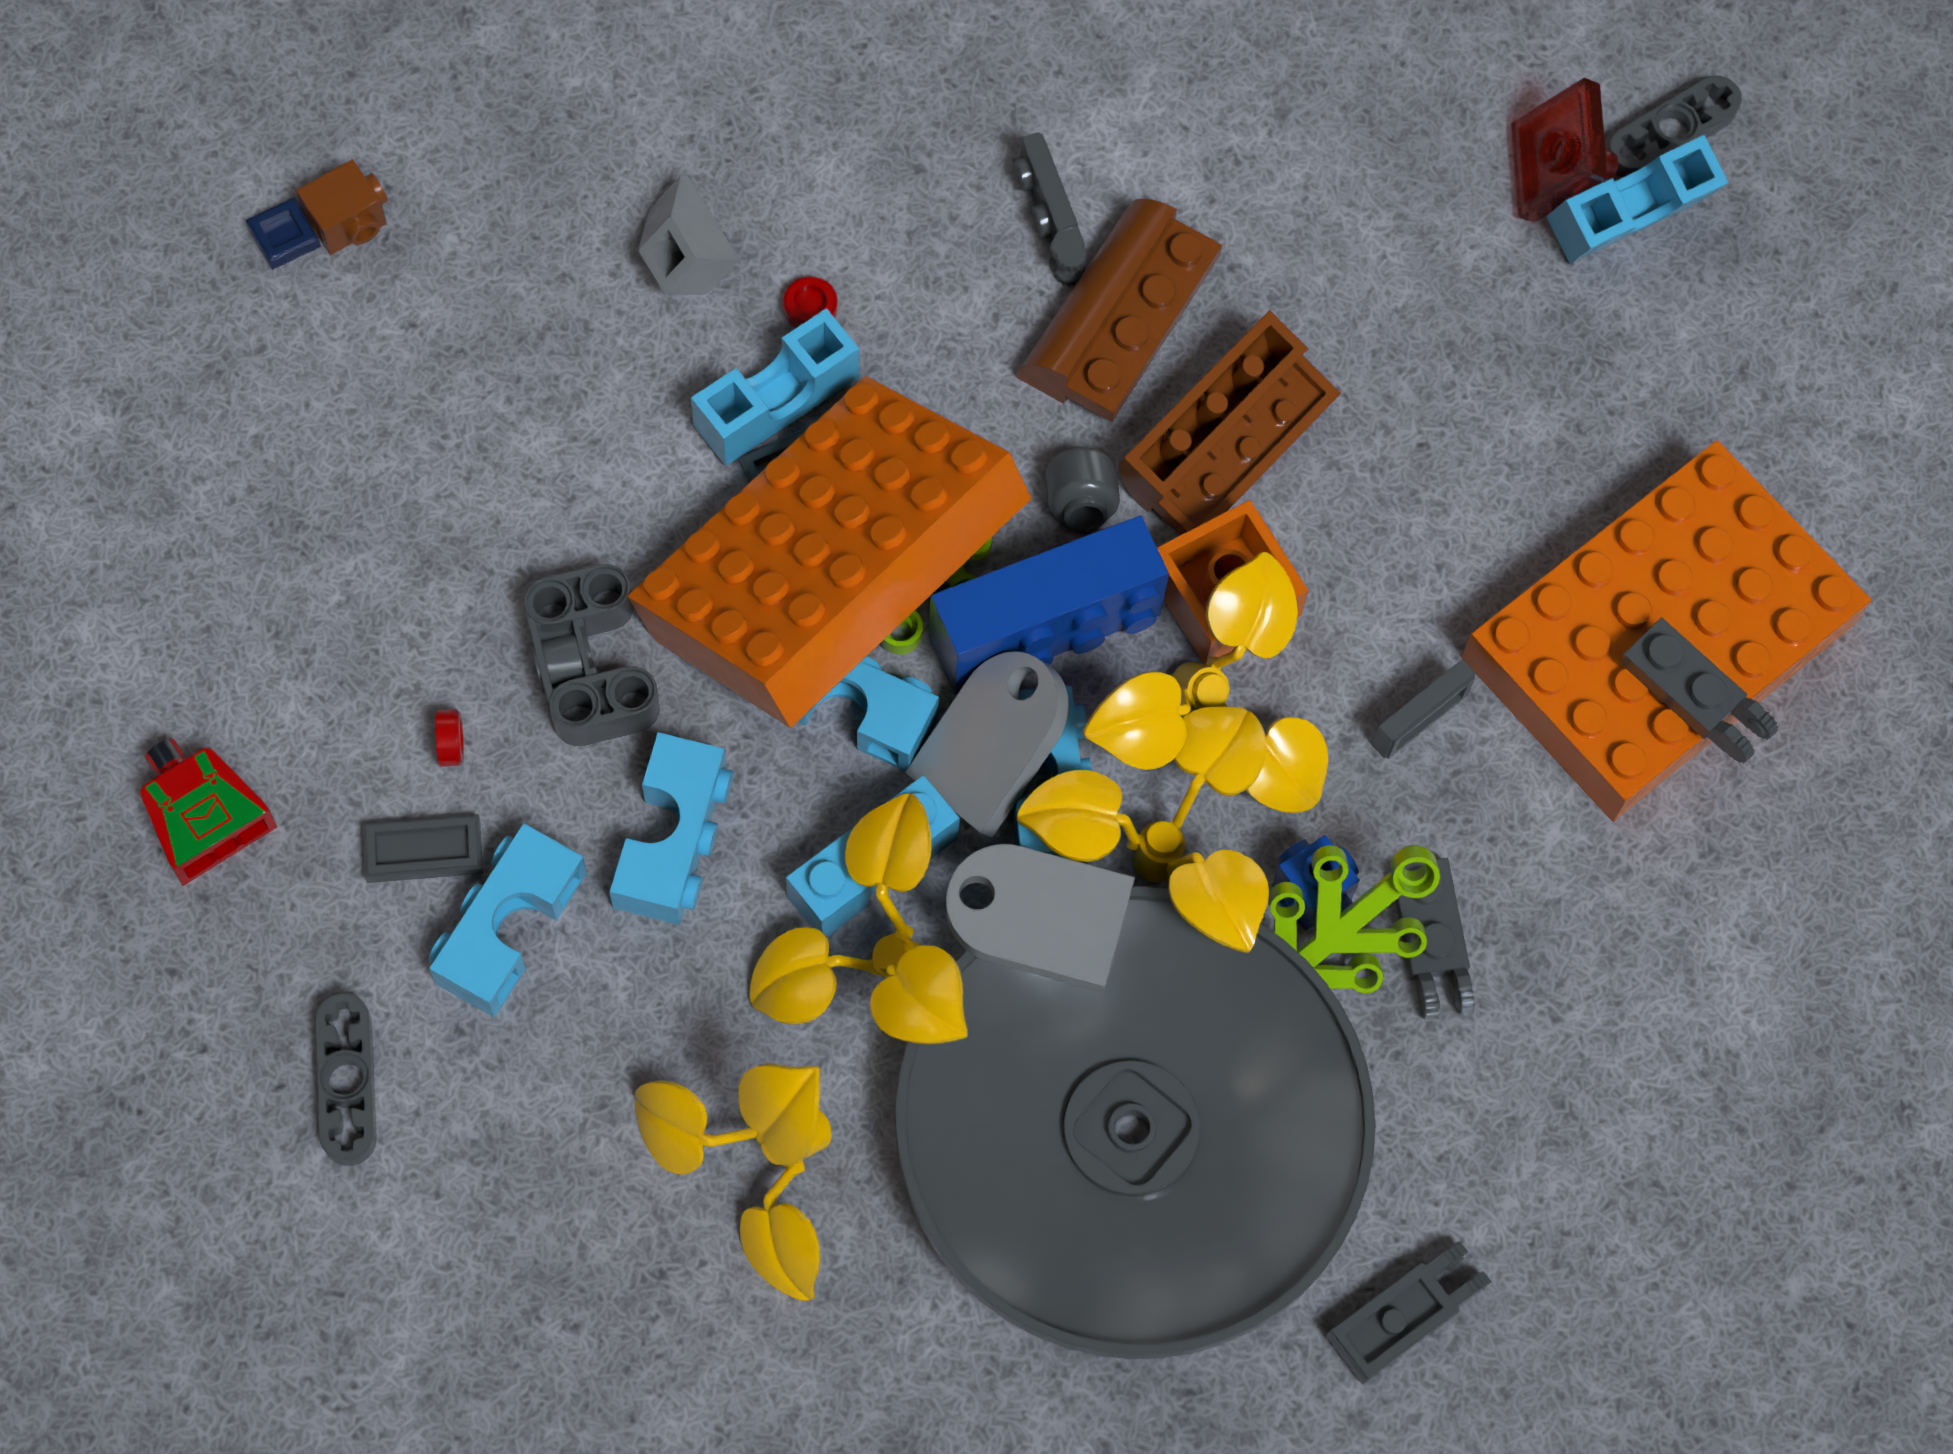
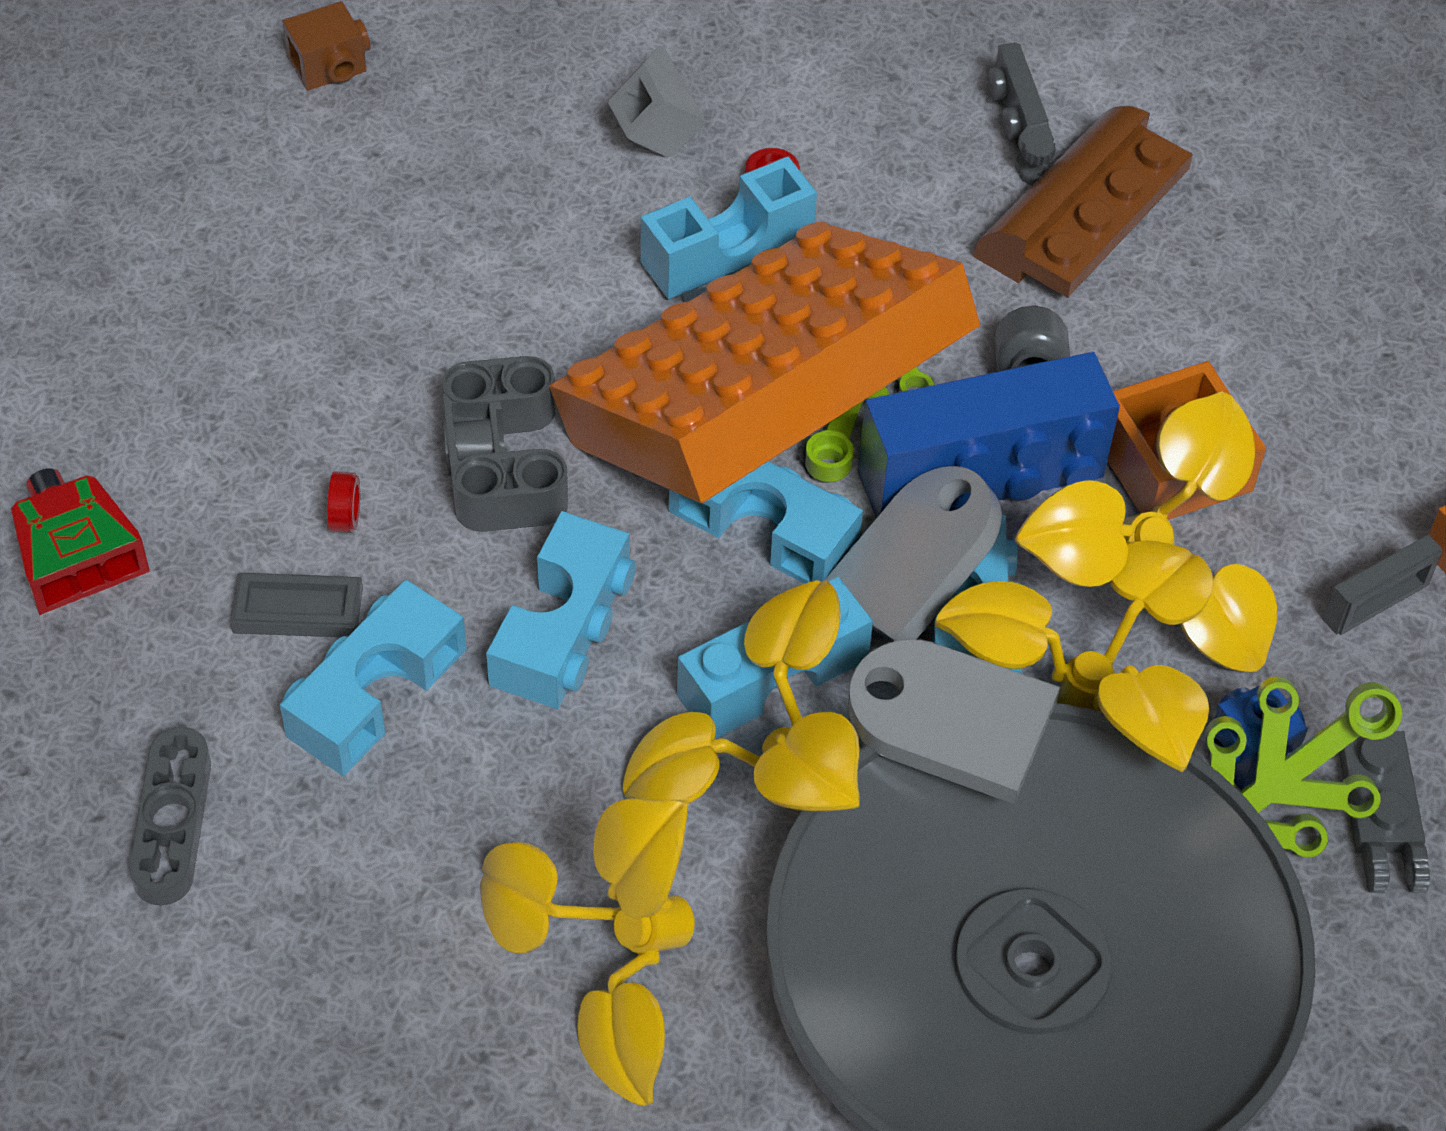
camera: 10 degrees right, 15 degrees down
dark blue tile [245,197,321,270] -> none
dark orange brick [1119,310,1341,535] -> none

